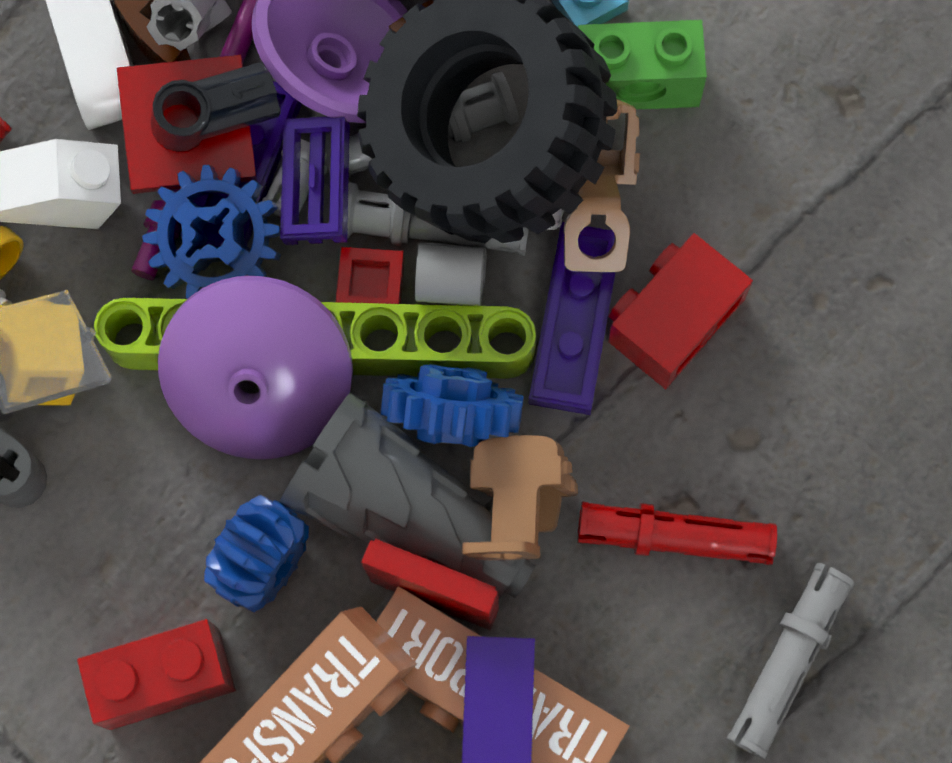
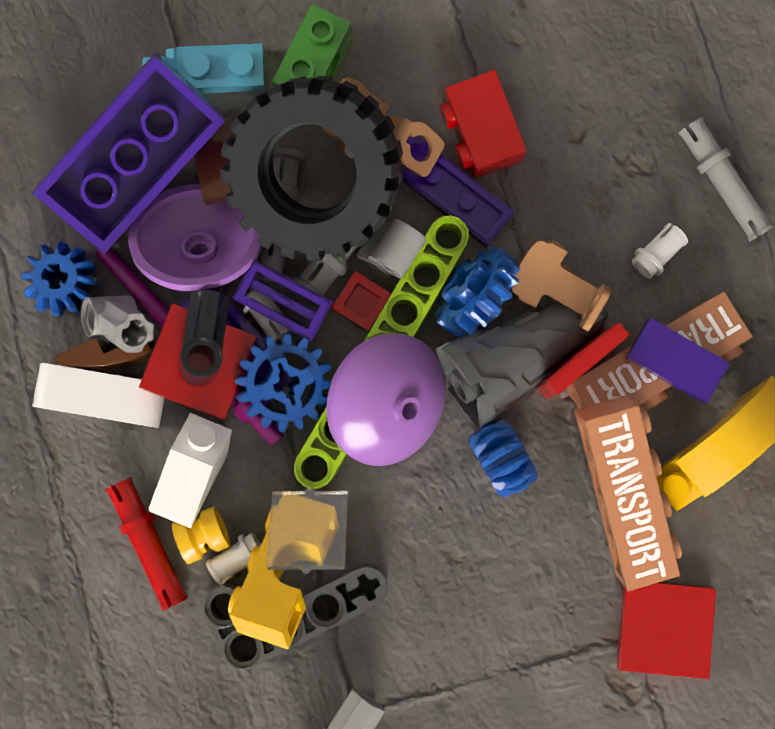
camera: 65 degrees left, 10 degrees up
red brick [77,619,236,730] -> none
red pin [577,501,777,566] -> none
none -> white pin [632,223,688,279]

